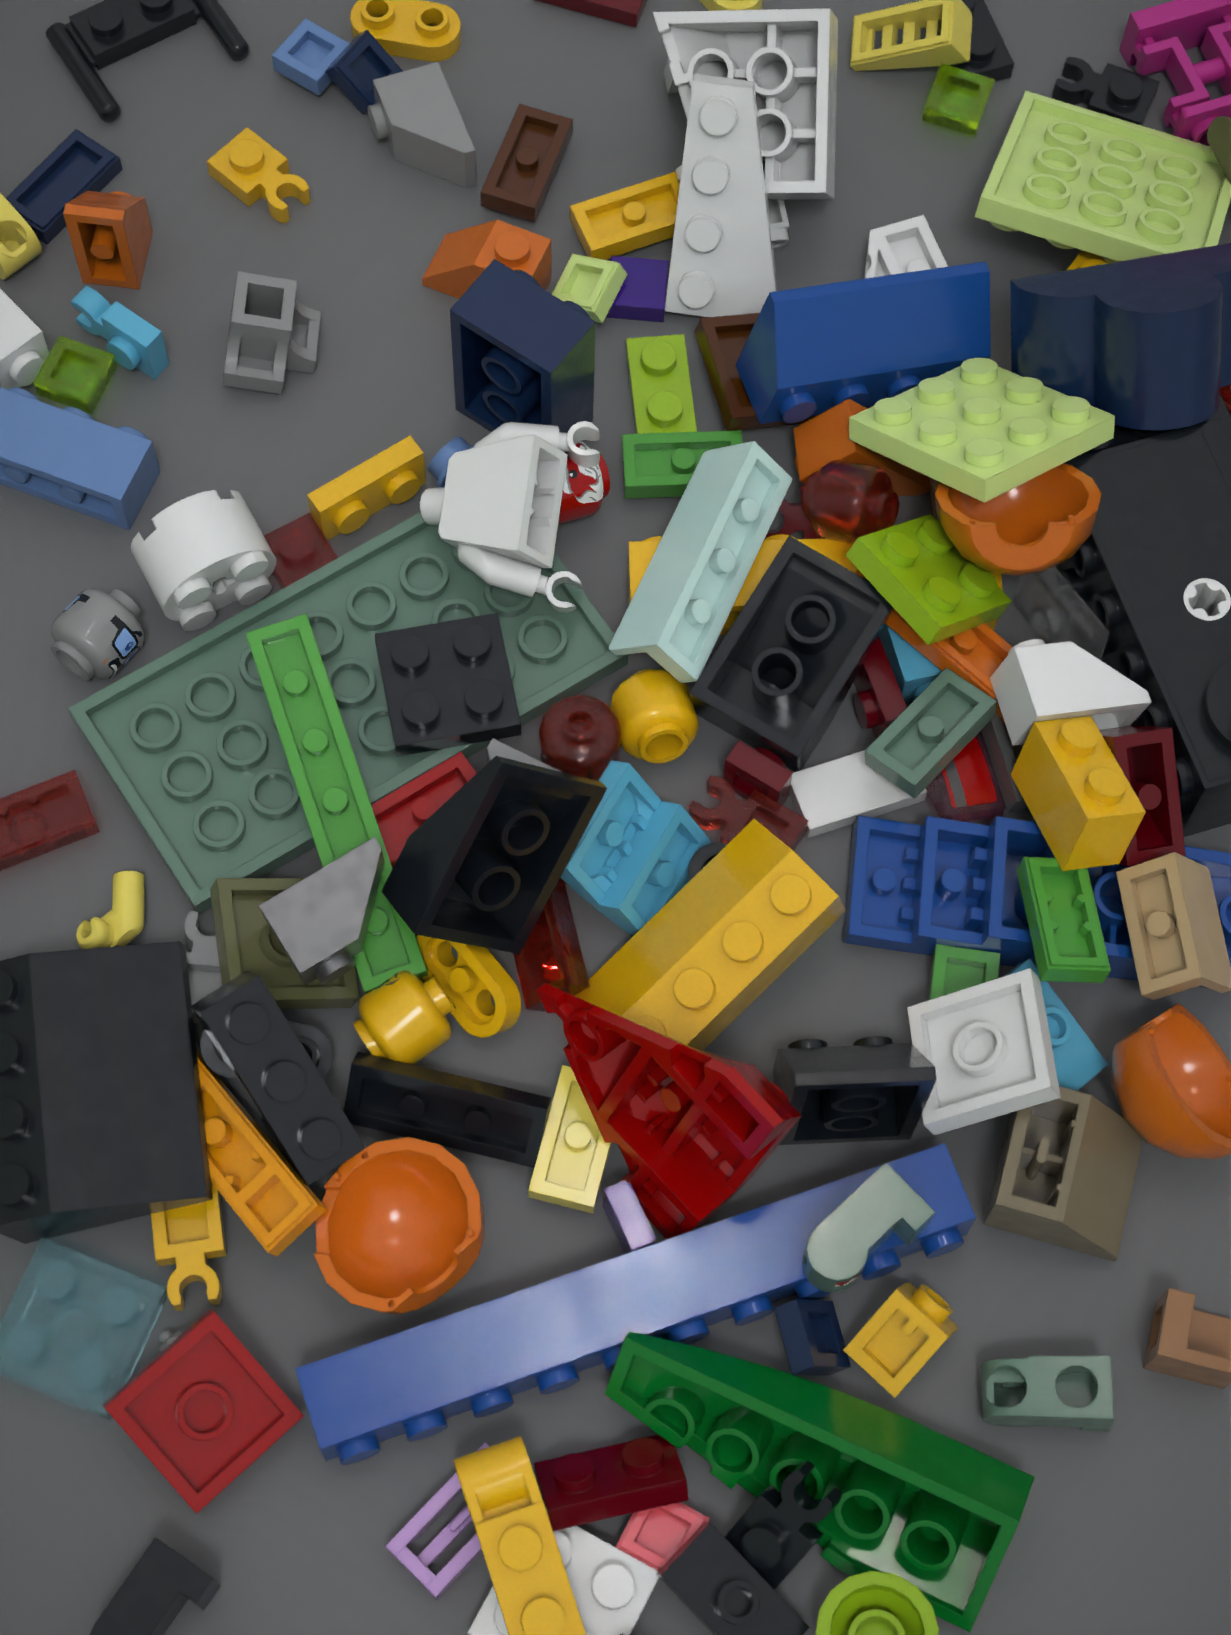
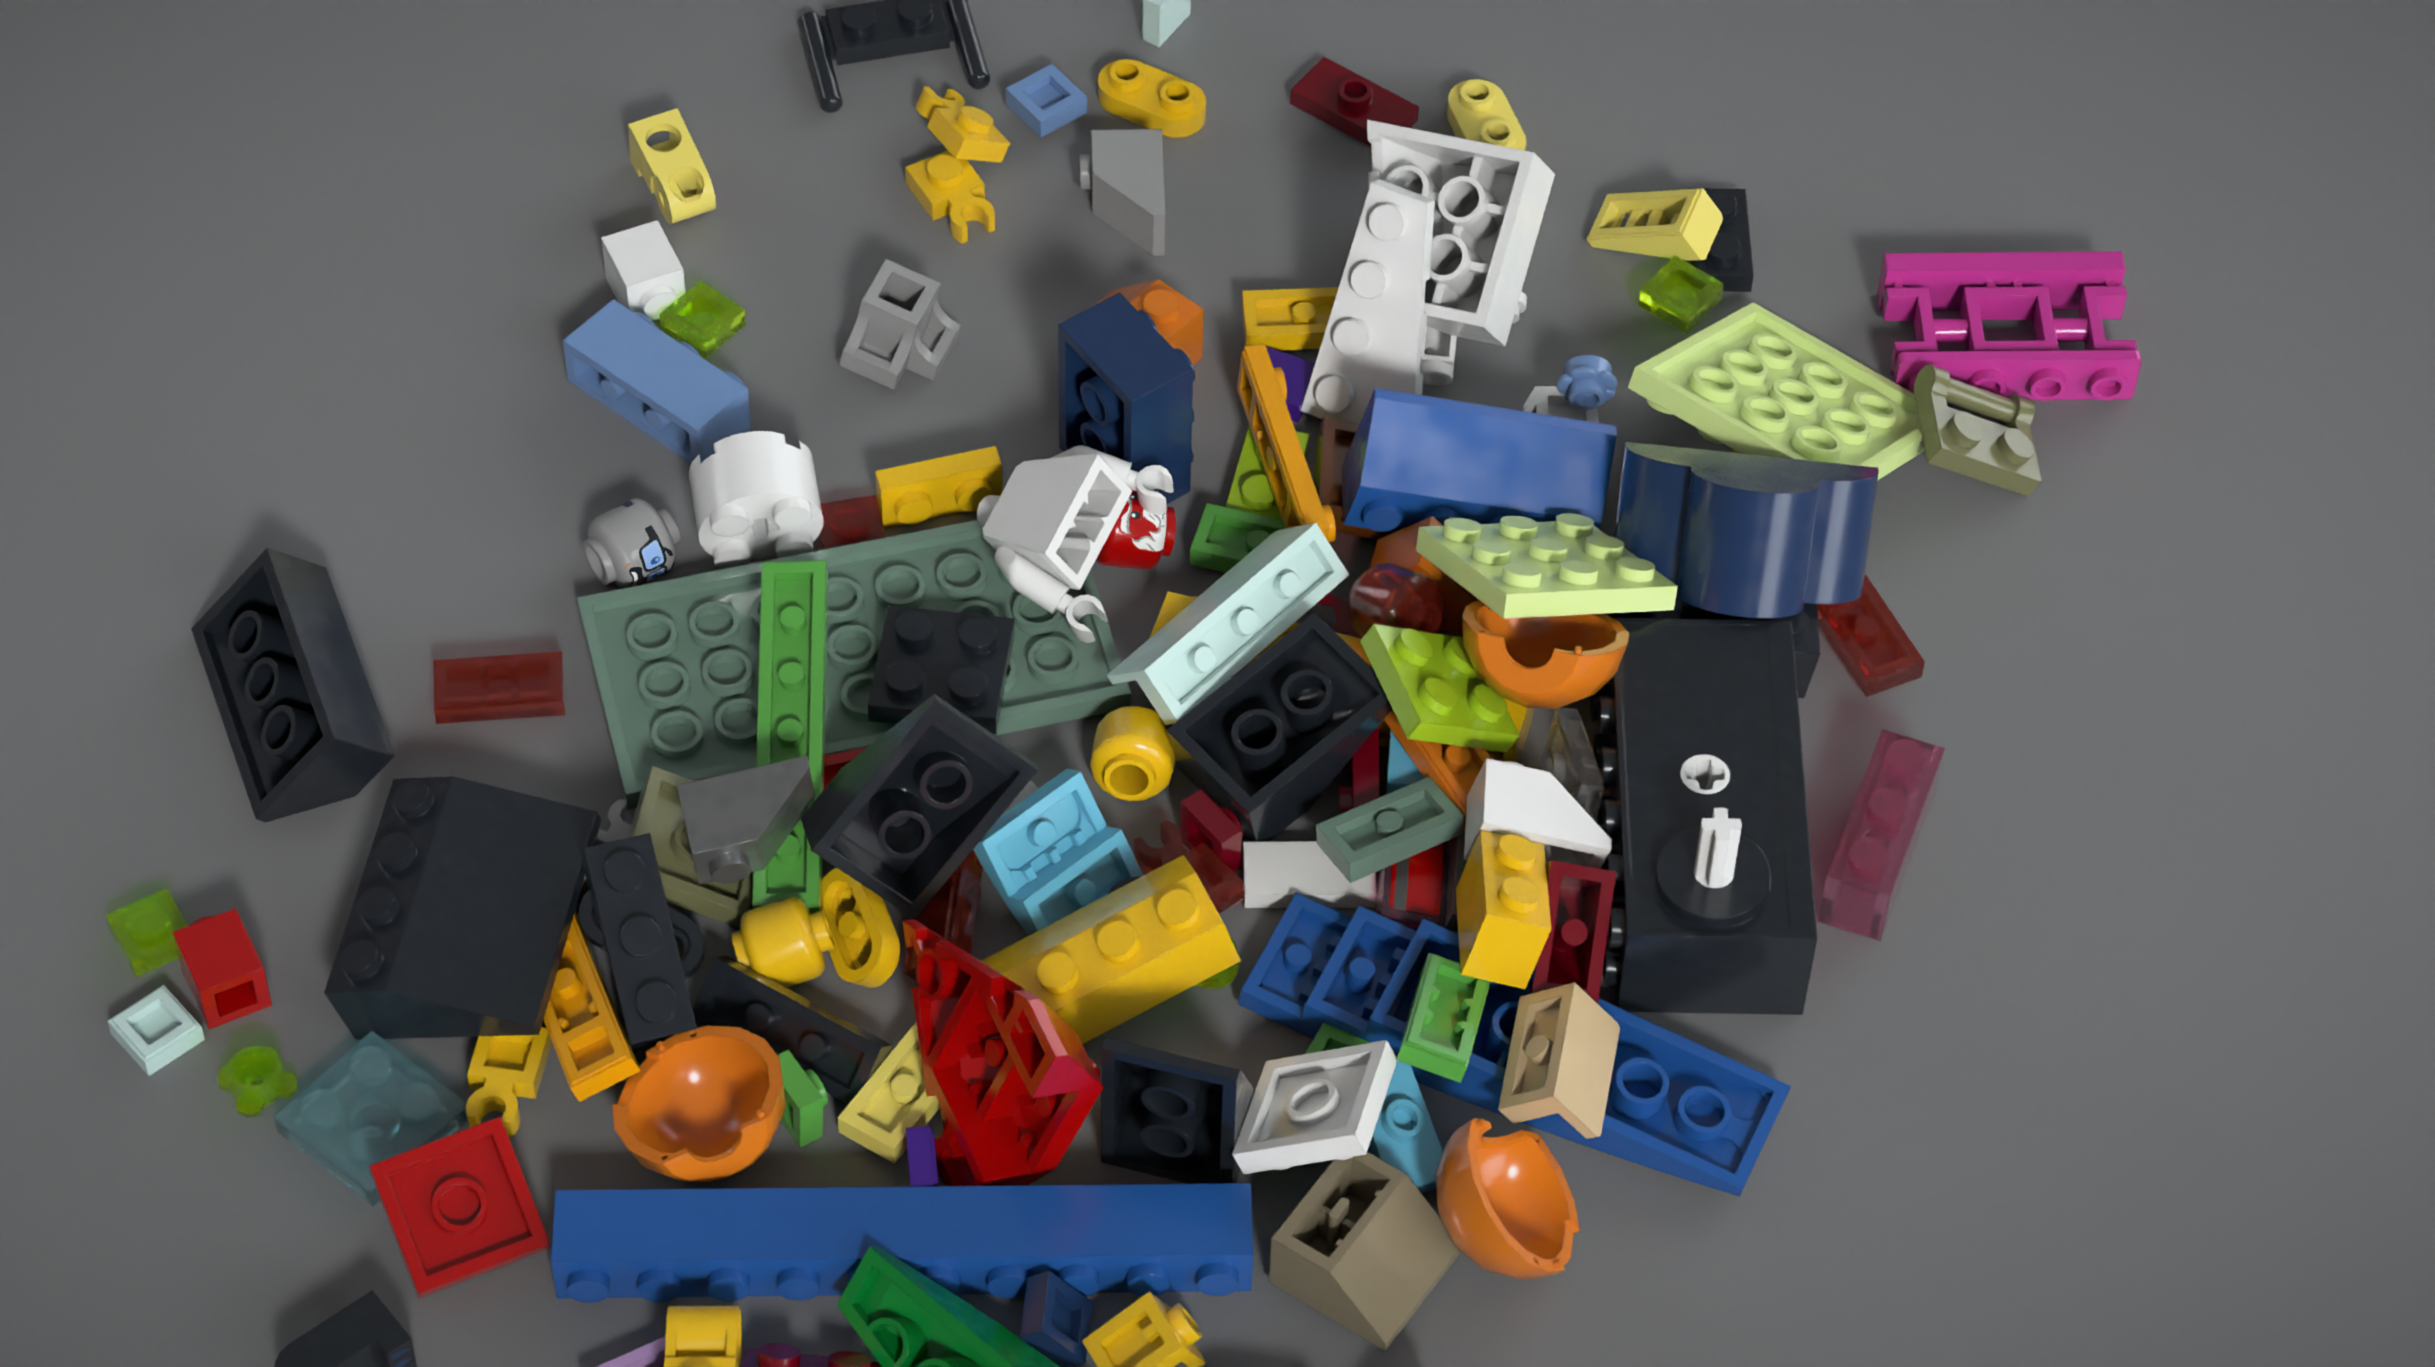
camera: 20 degrees right, 15 degrees down
dark blue tile [6,129,122,245] -> none
orange slope [63,191,153,290] -> none
medium azure plate [70,286,170,380] -> none
light yellow arm [76,871,145,949] -> none
dark blue tile [325,30,403,115] -> none
reddish brown plate [481,103,573,222] -> none
clear red head [539,695,622,781] -> none
yellowish green tile [552,254,628,323] -> none
sand green leg [802,1162,935,1293] -> none
black plate [1052,57,1160,126] -> none
none -> bright green plate [777,1050,828,1148]
none -> yellow plate [915,86,1010,163]
none -> light orange plate [1237,344,1336,542]
none -> medium blue plate [1557,355,1617,410]

